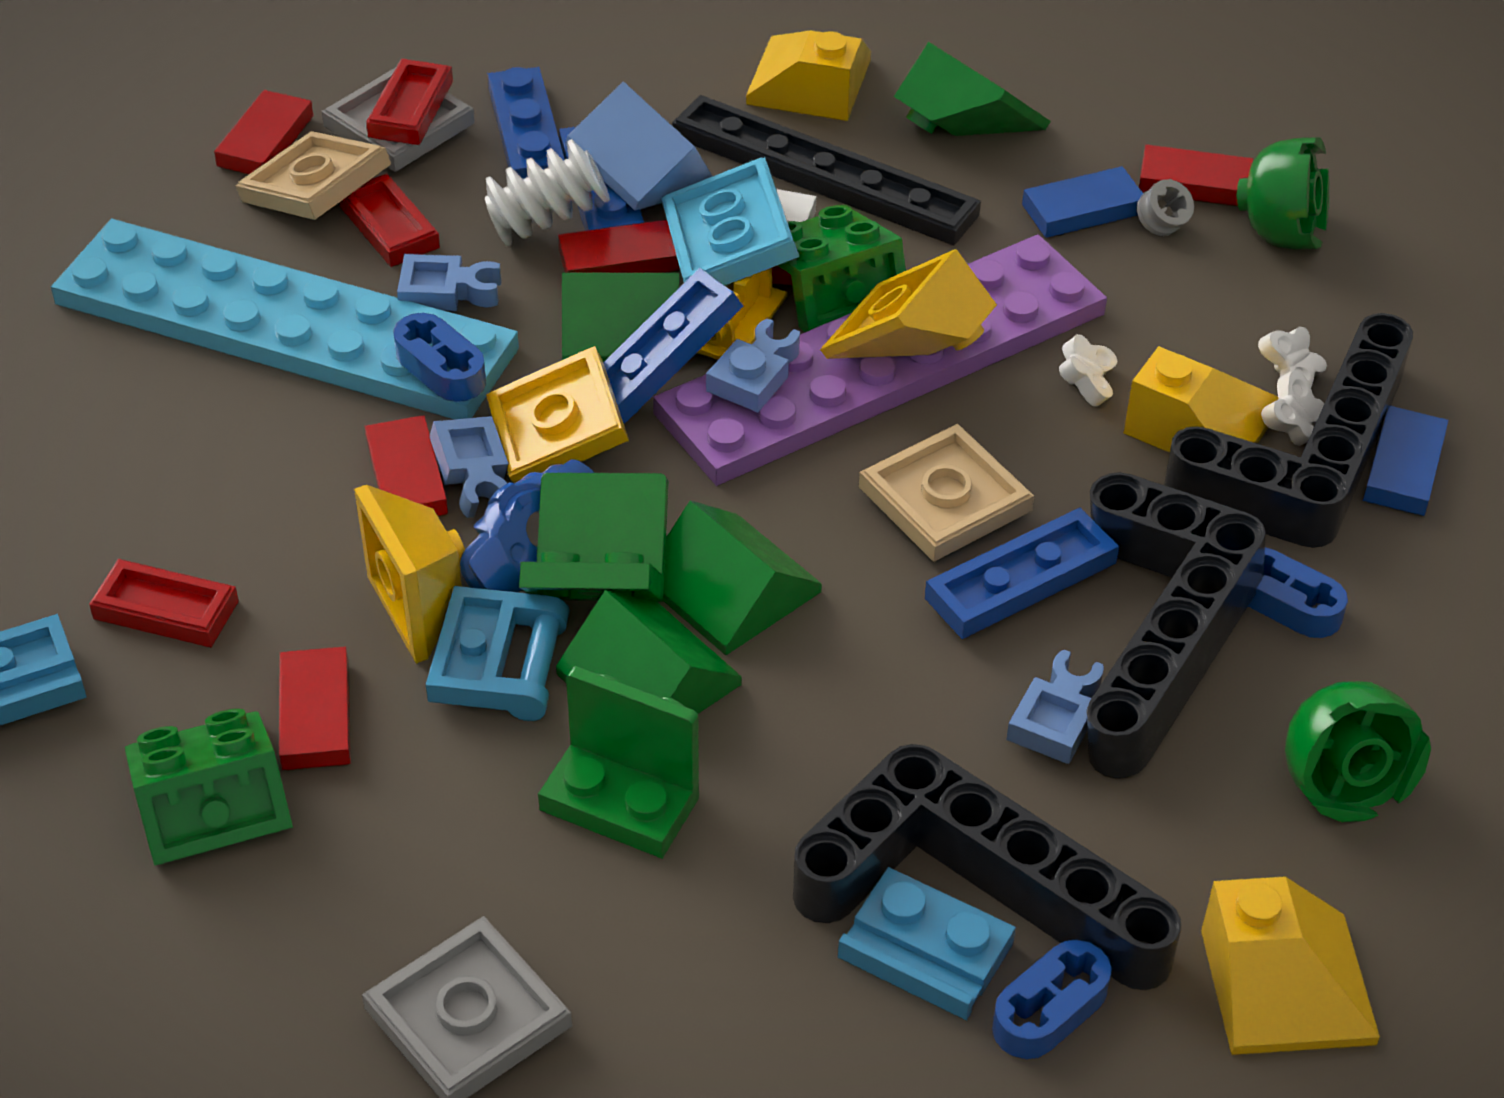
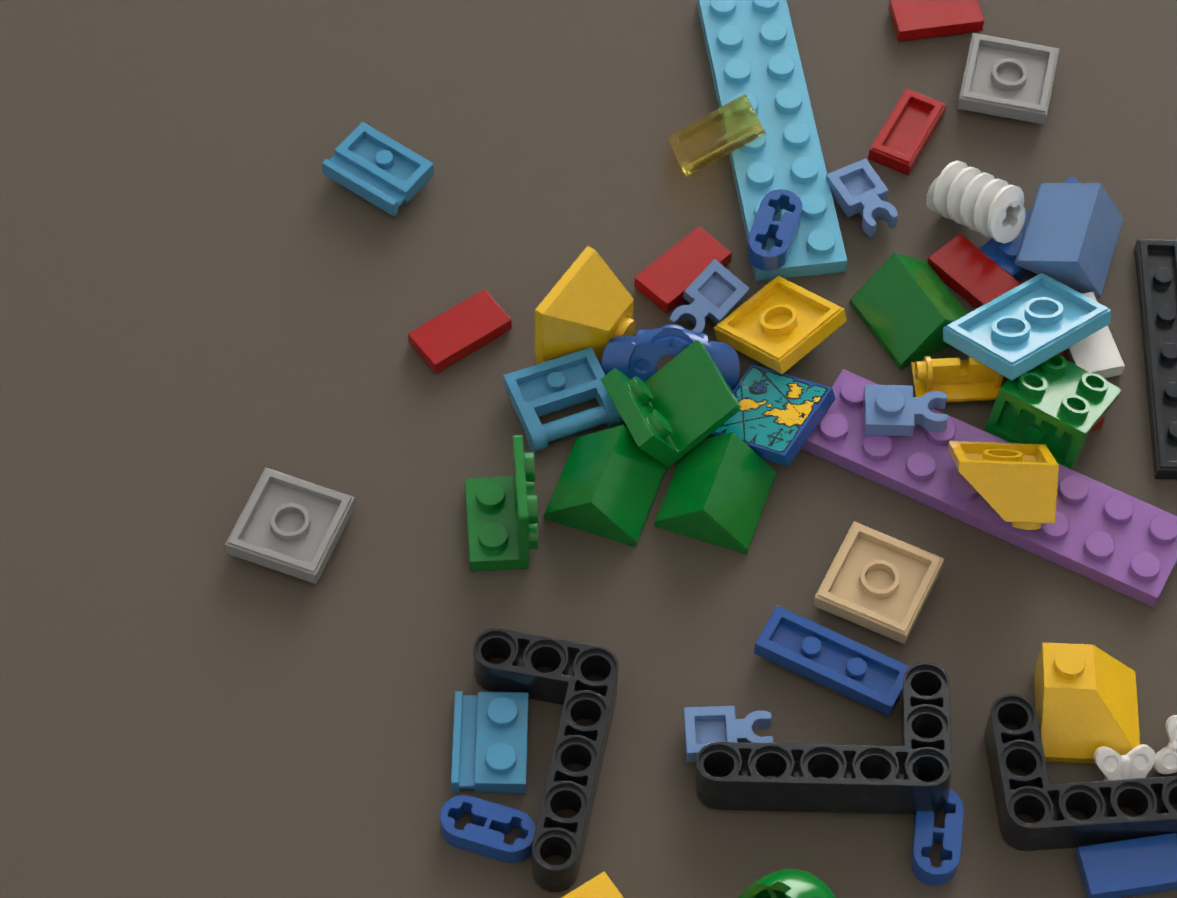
camera: 60 degrees right, 10 degrees up
red tile [89,559,239,648] -> none
green bracket [125,708,293,866] -> none
tan plate [235,131,391,220] -> none
red tile [366,58,453,146] -> none
blue plate [488,67,565,179] -> none
blue plate [603,268,743,424] -> none
white piece [1059,334,1117,407] -> none
none -> clear yellow tile [667,94,766,176]
none -> tile [706,364,836,467]

